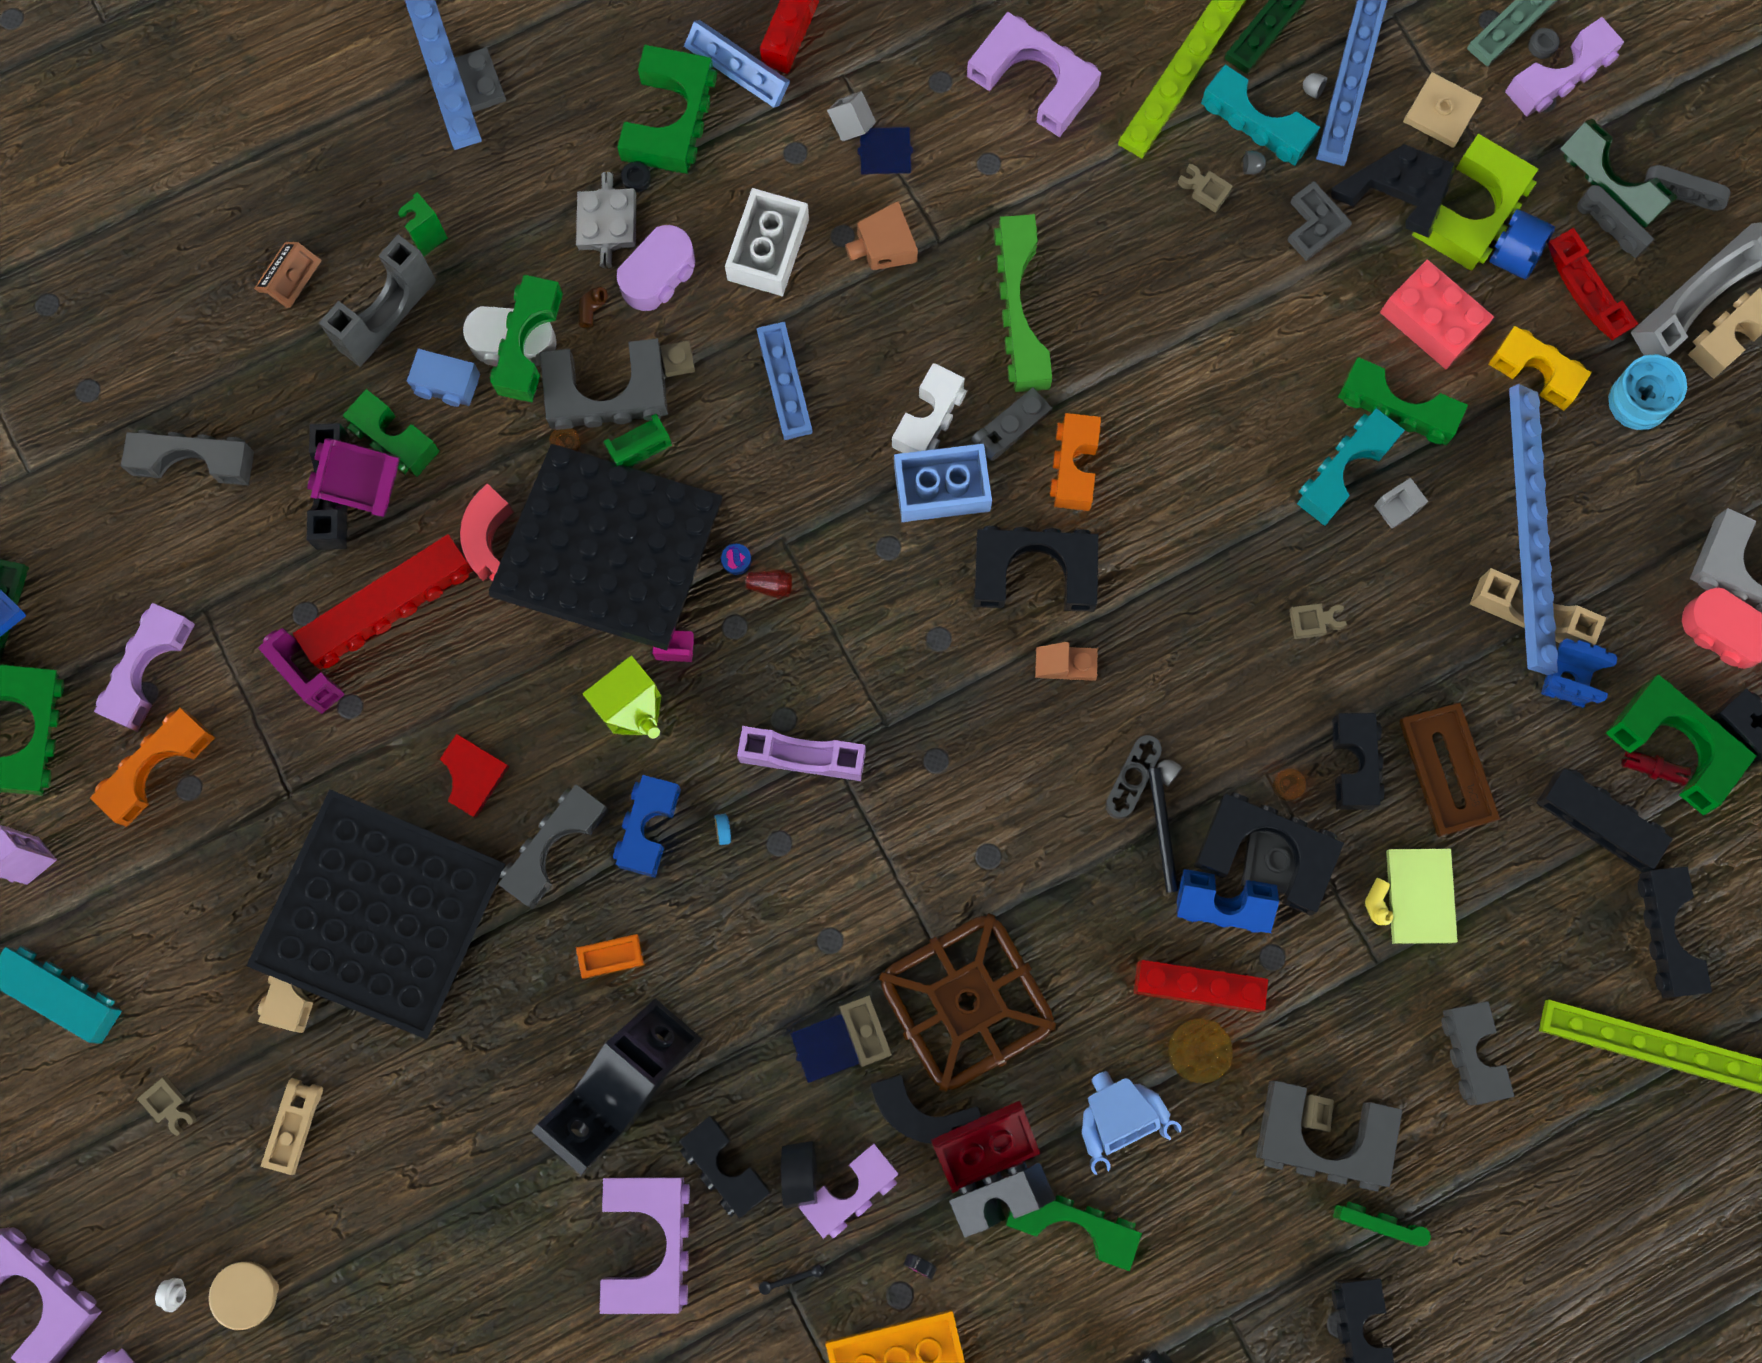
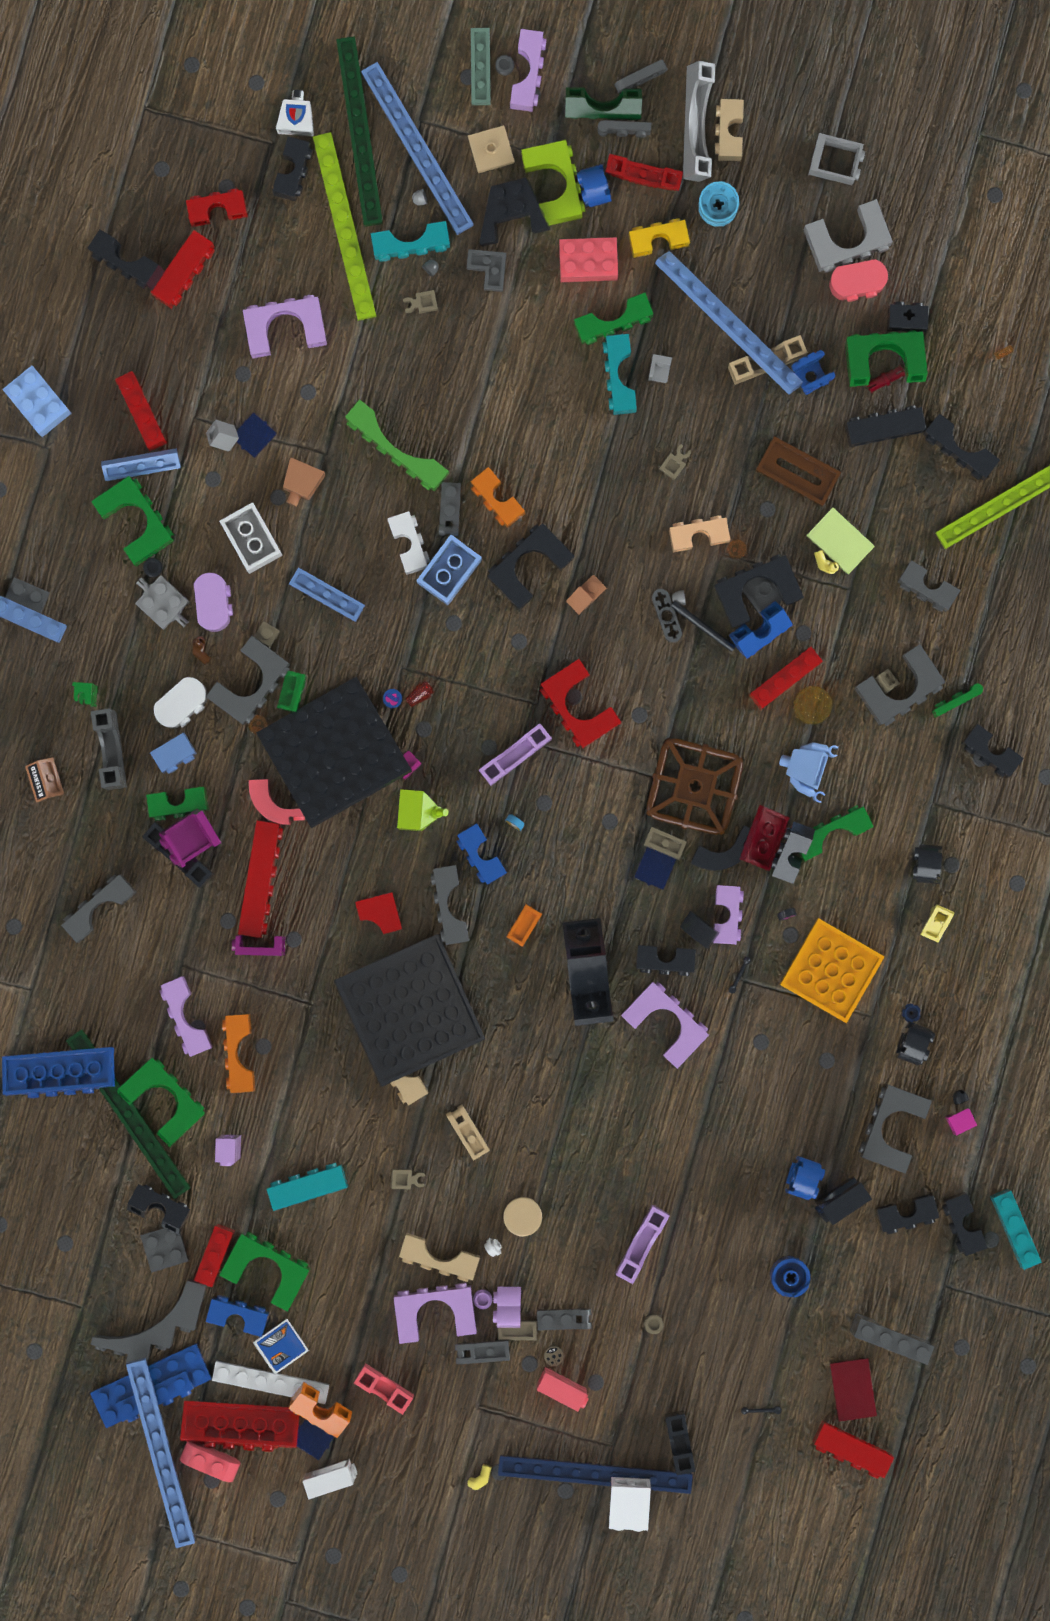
camera: 45 degrees left, 10 degrees up
green arch [490,275,563,402] -> none
black arch [1332,713,1385,810] -> none
none -> tan arch [399,1233,480,1282]
none -> lavender plate [473,1289,492,1309]
none -> red arch [540,659,622,749]
none -> light nougat arch [669,516,730,552]

